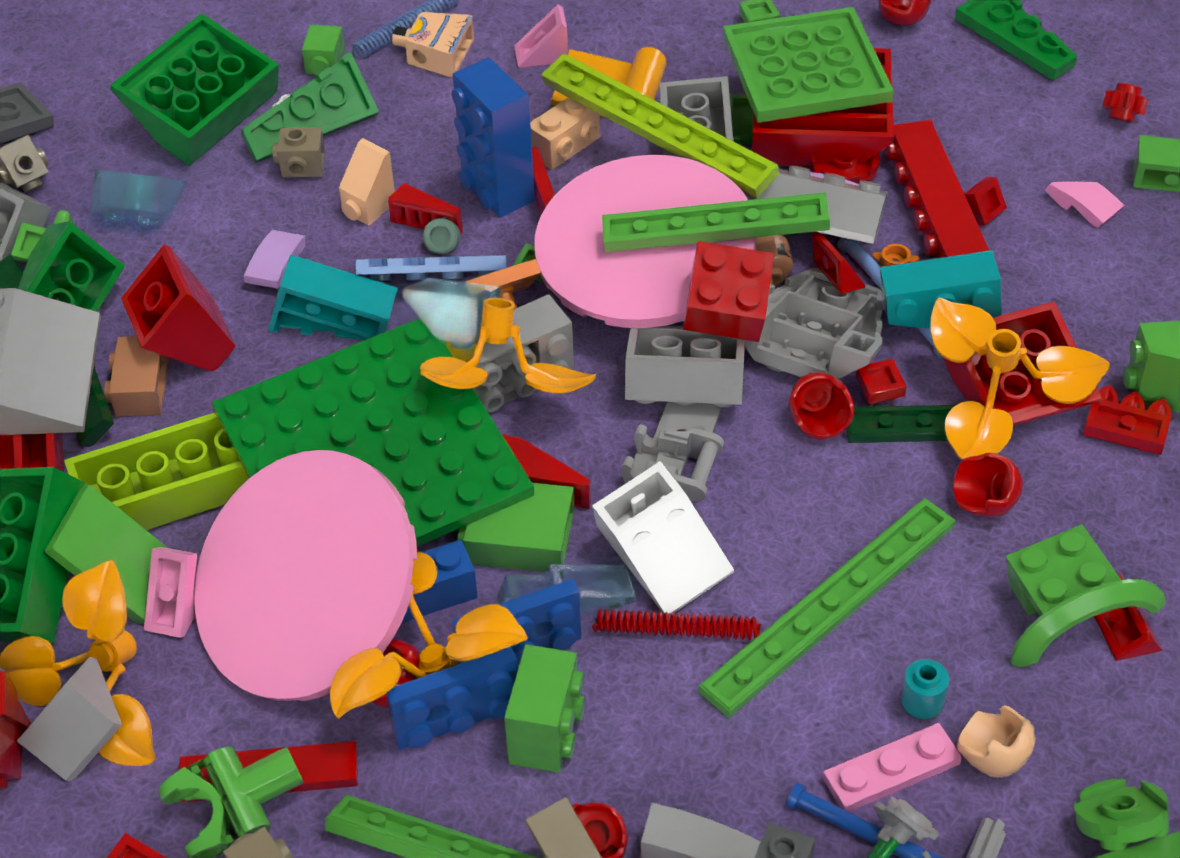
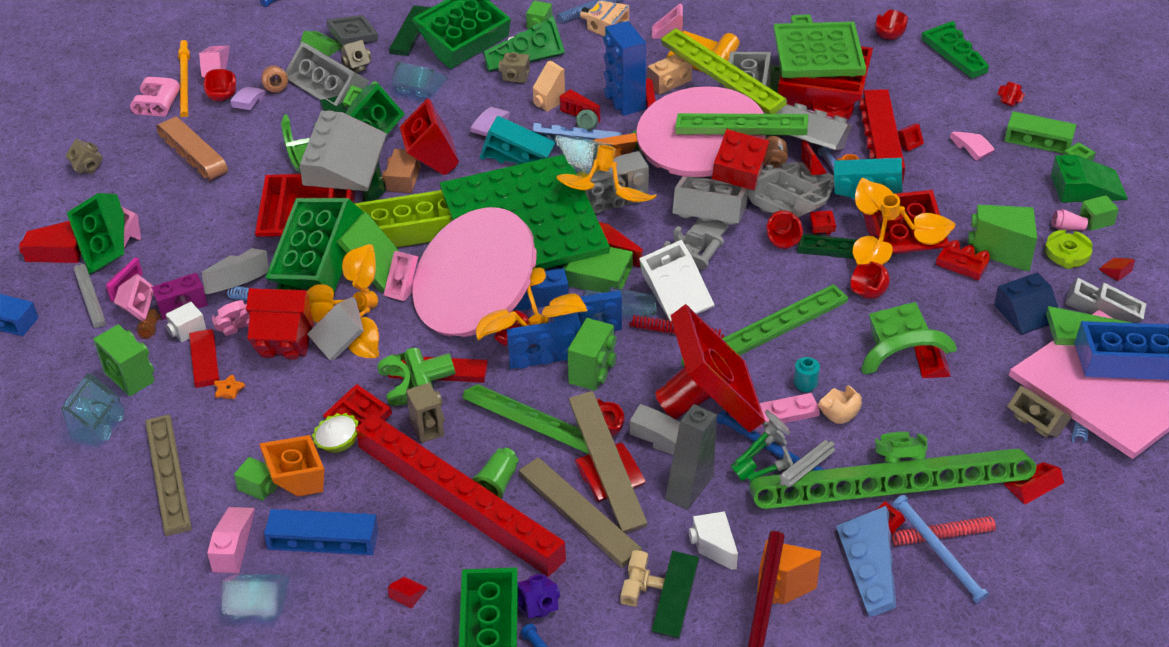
camera: 10 degrees right, 5 degrees down
none -> dark green tile [389,5,432,56]
none -> red piece [655,304,765,433]

